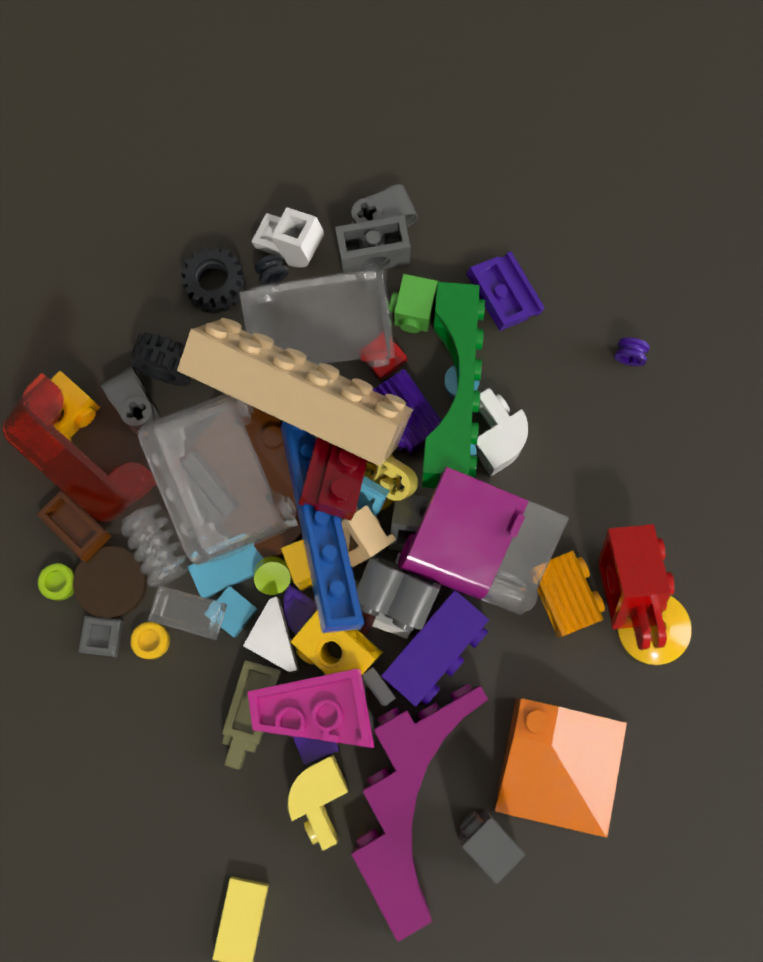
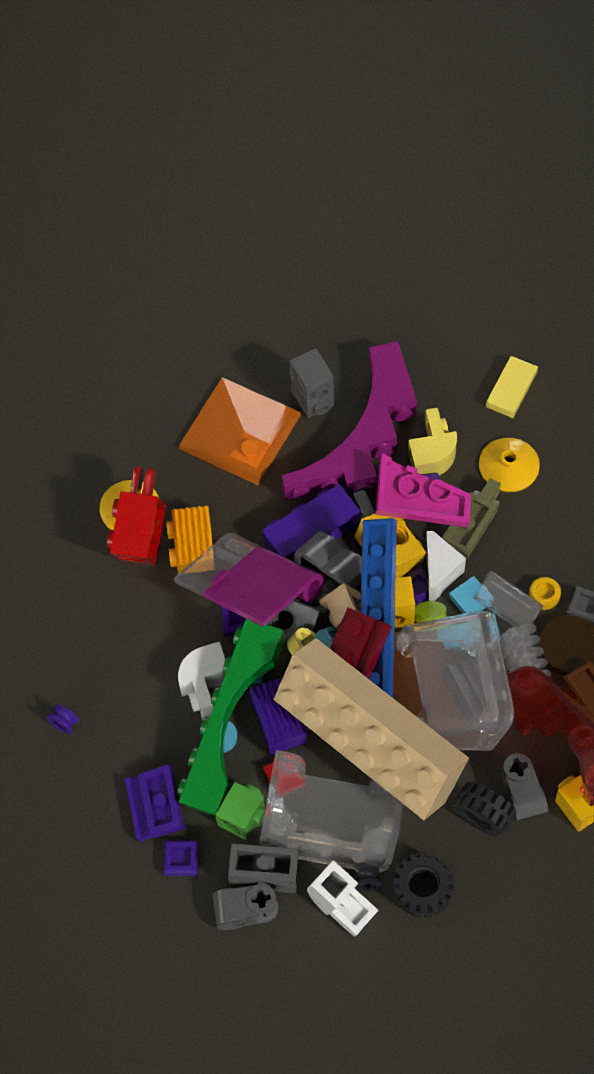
camera: 165 degrees left, 15 degrees down
none -> dark purple tile [164,841,199,876]
none -> yellow dish [479,438,540,492]

